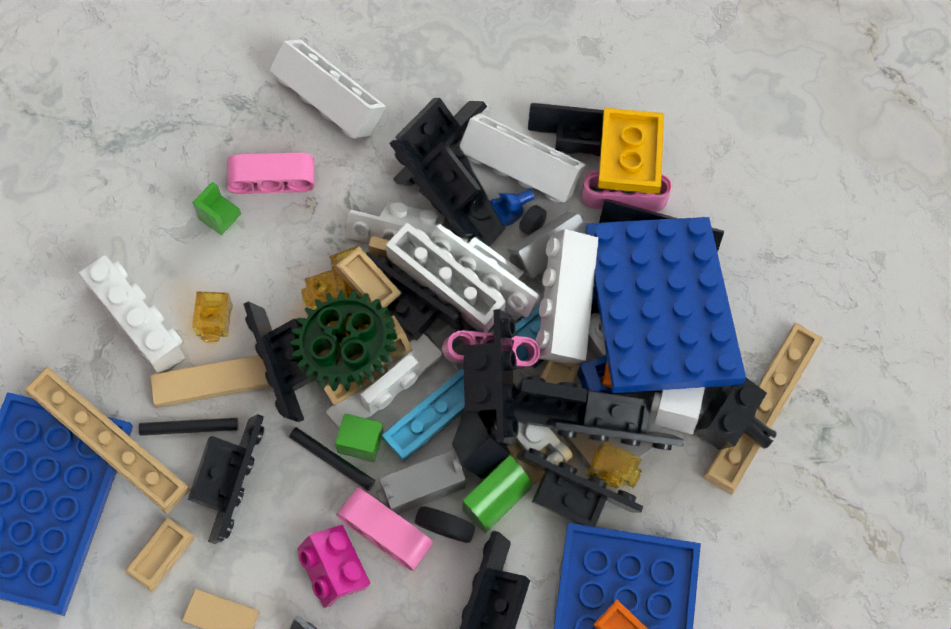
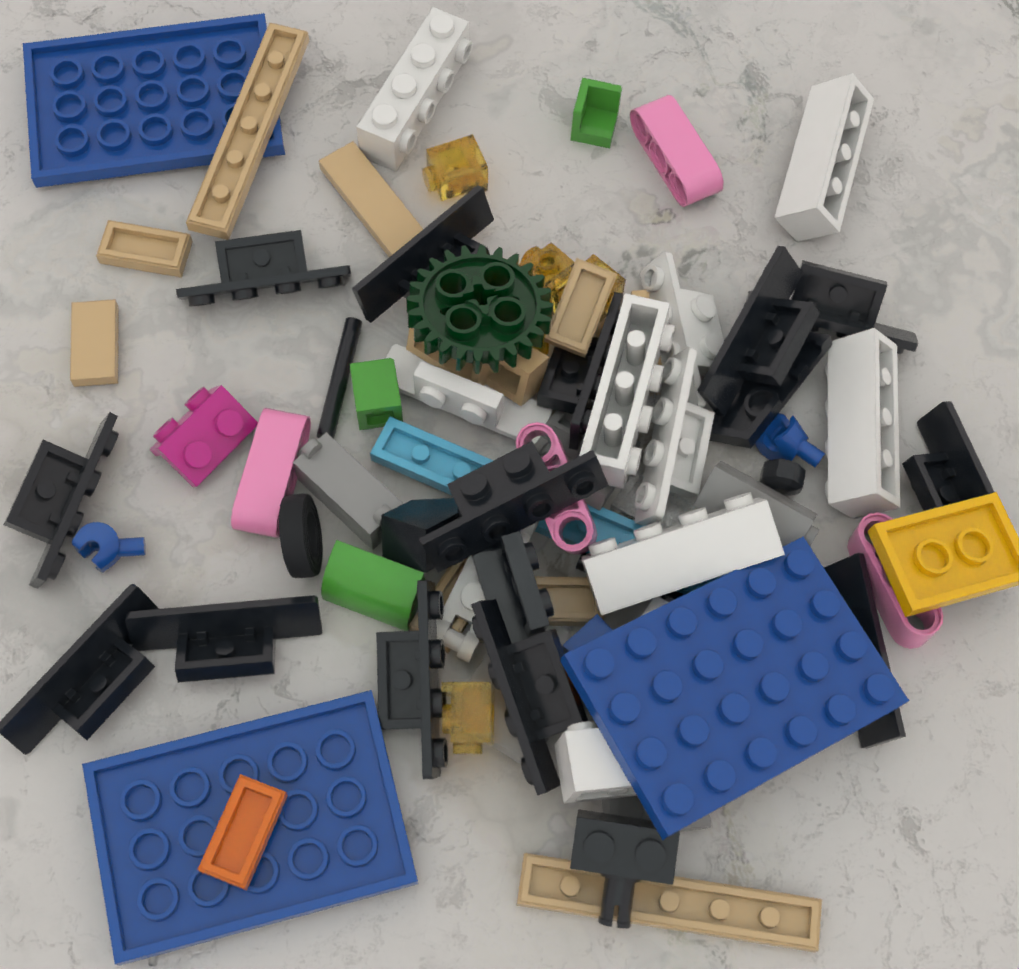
camera: 65 degrees right, 0 degrees up
black bar [139,418,238,436] -> none

